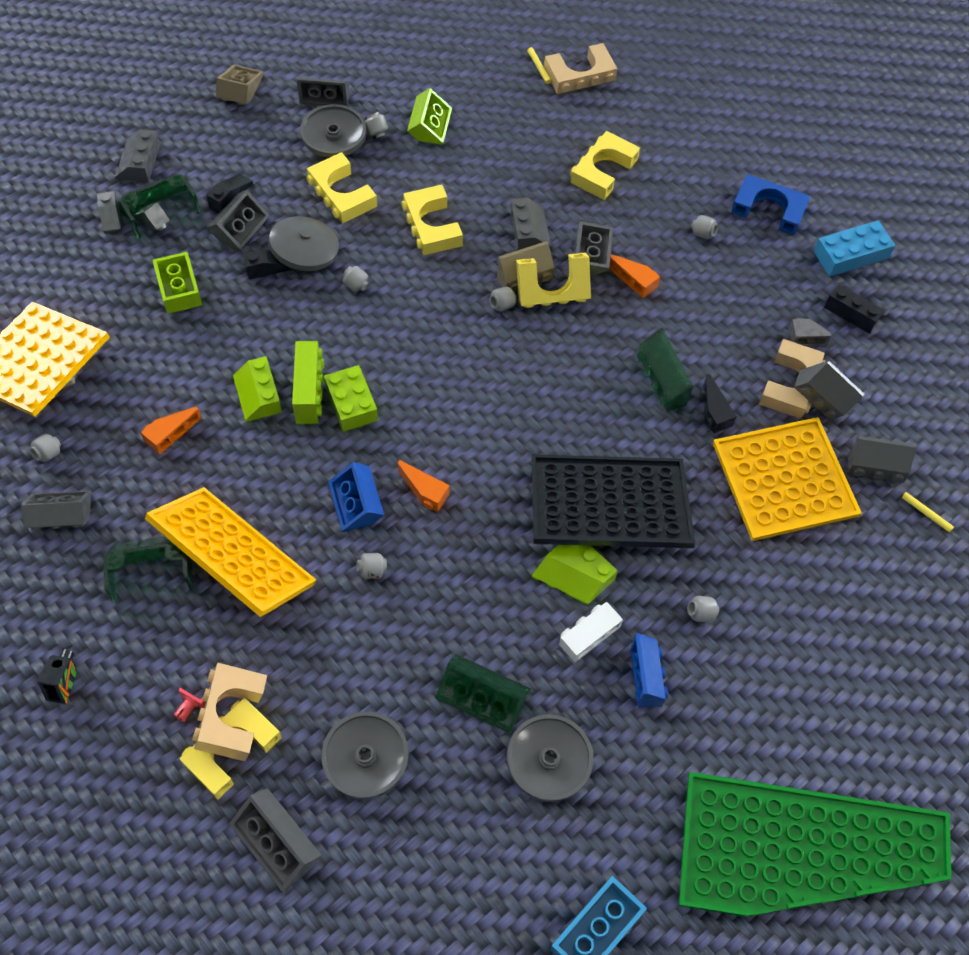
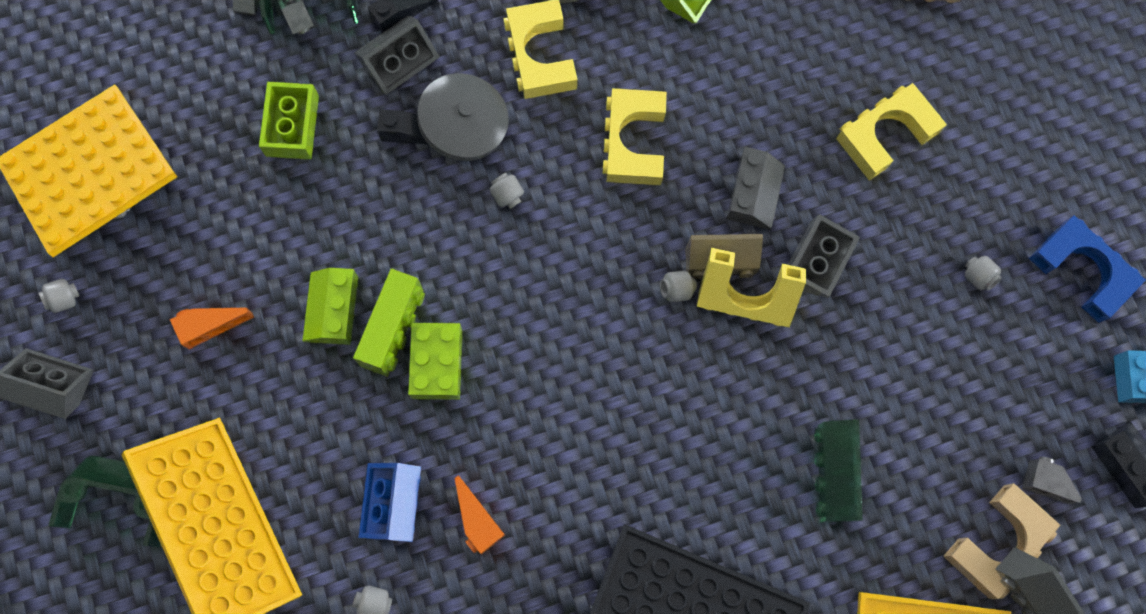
camera: 20 degrees right, 15 degrees up
orange slope [609,254,660,298] -> none
black slope [703,373,737,434] -> none

